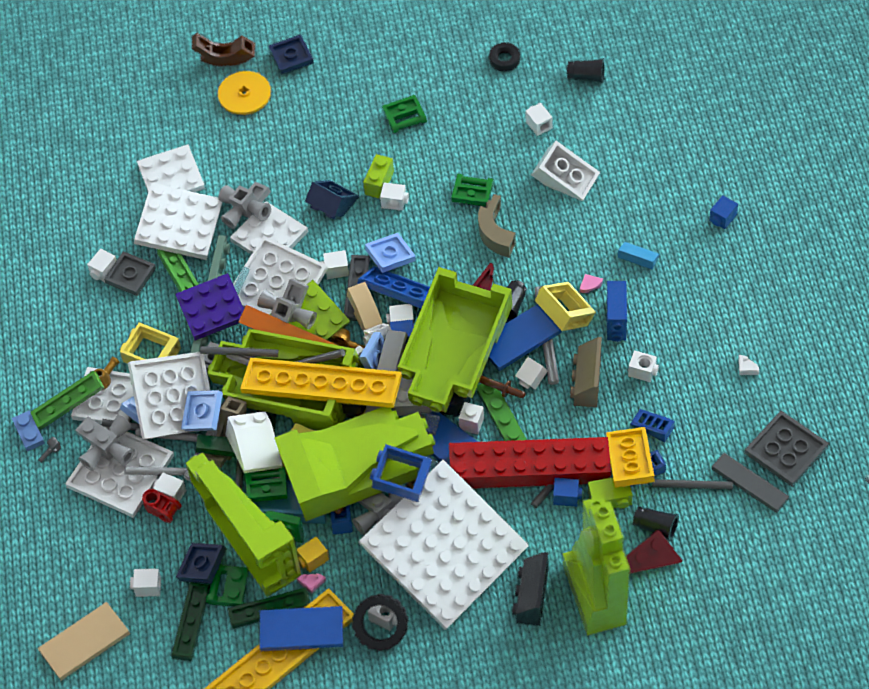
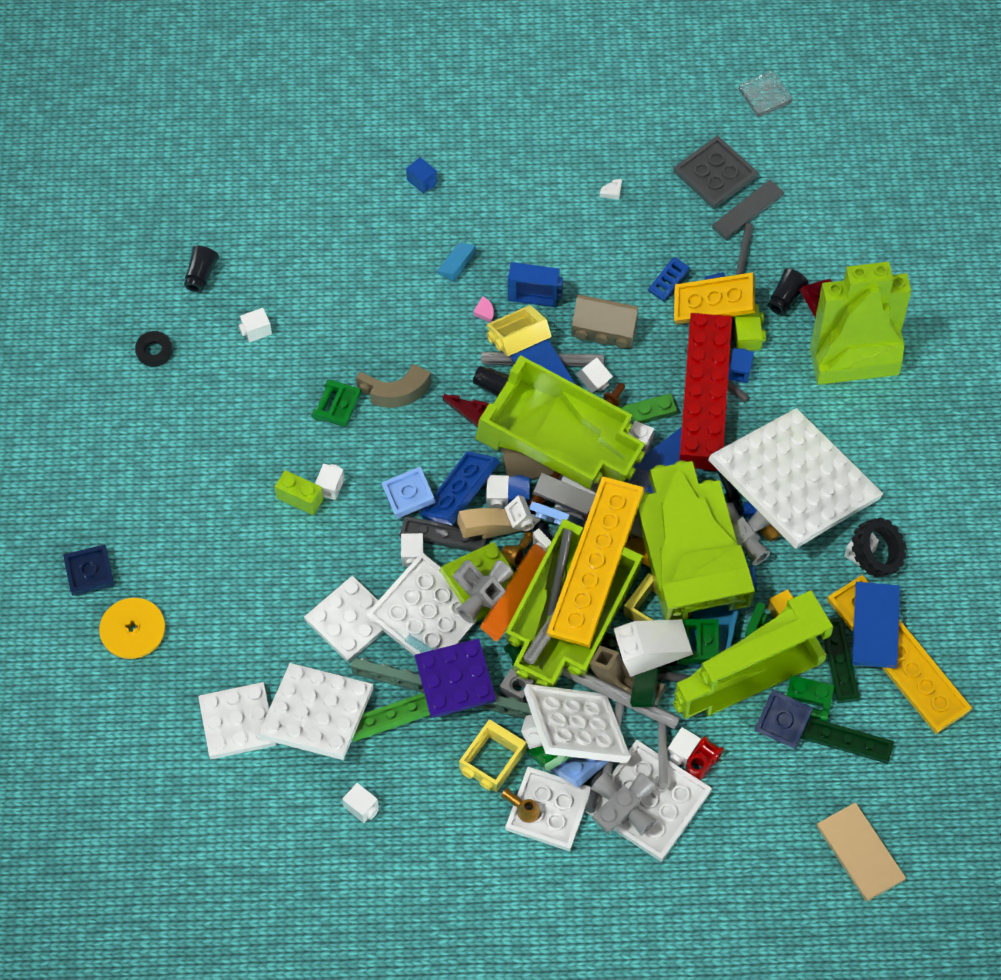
camera: 85 degrees left, 5 degrees up
medium blue plate [12,410,45,451] -> none
bright green plate [30,371,104,430] -> none
dark grey hand [38,437,61,463] -> none
dark grey plate [104,251,156,296] -> none
white brick [130,569,161,597] -> none
light blue plate [181,390,223,431] -> none
reddish brown arch [192,33,255,67] -> none
dark grey bar [200,346,279,357] -> none
light grey brick [218,182,271,229] -> none
dark blue slope [305,180,359,219] -> none
blue window [370,444,432,502] -> none
green plate [382,95,427,134] -> none
black slope [512,552,548,626] -> none
white slope [531,141,600,201] -> none
white brick [628,350,659,382] -> none

